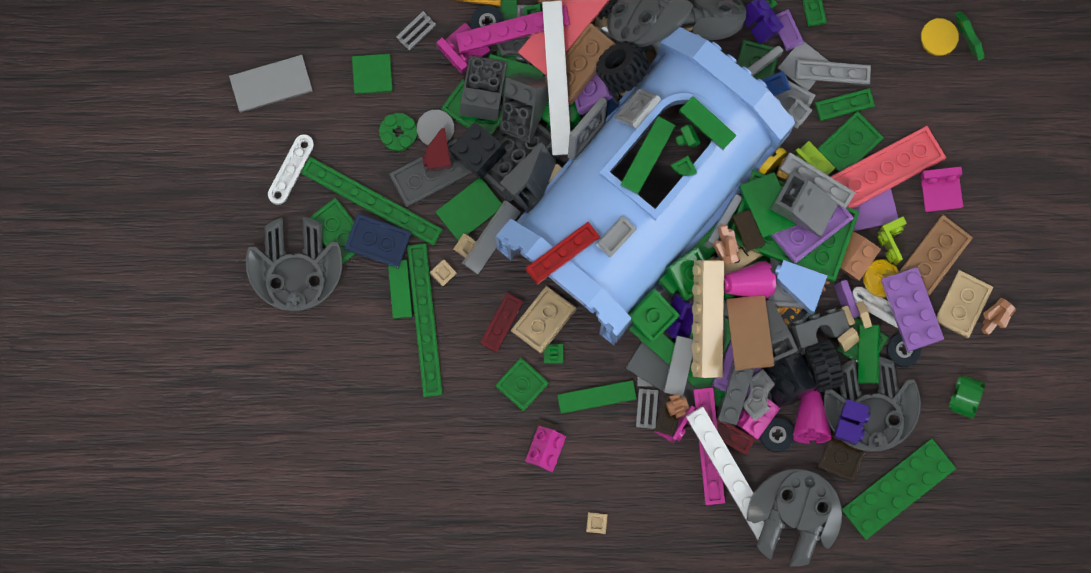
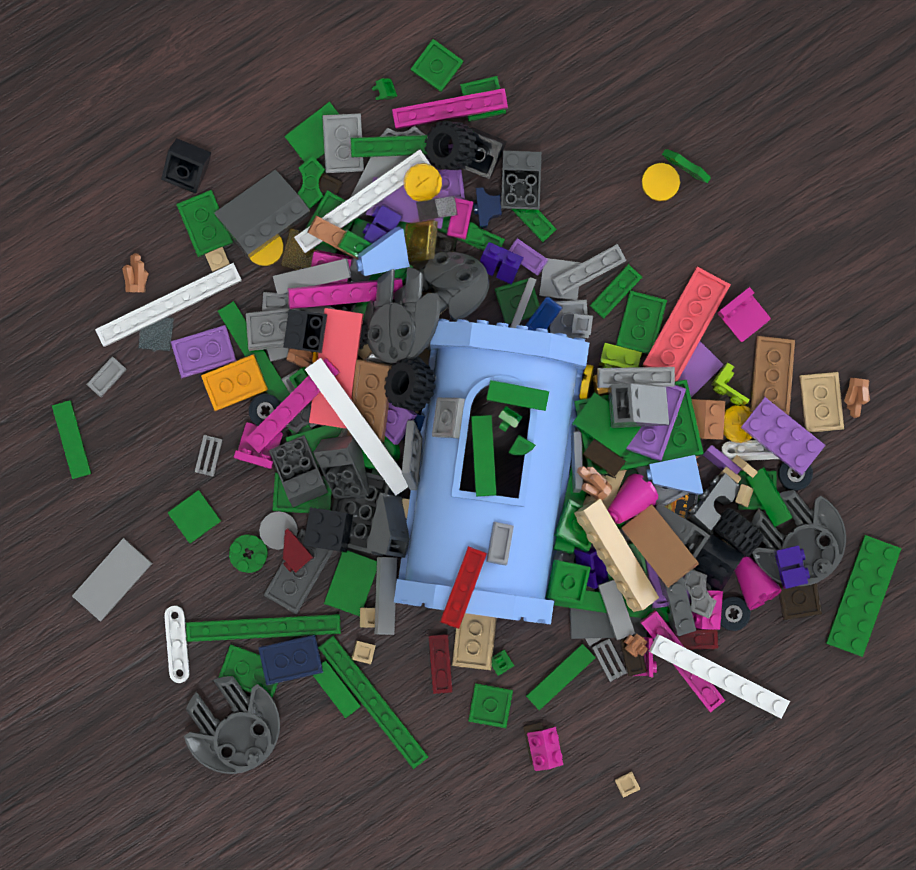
camera: 30 degrees left, 5 degrees up
dark grey piece [747,469,842,567] -> none
green brick [949,375,986,419] -> none

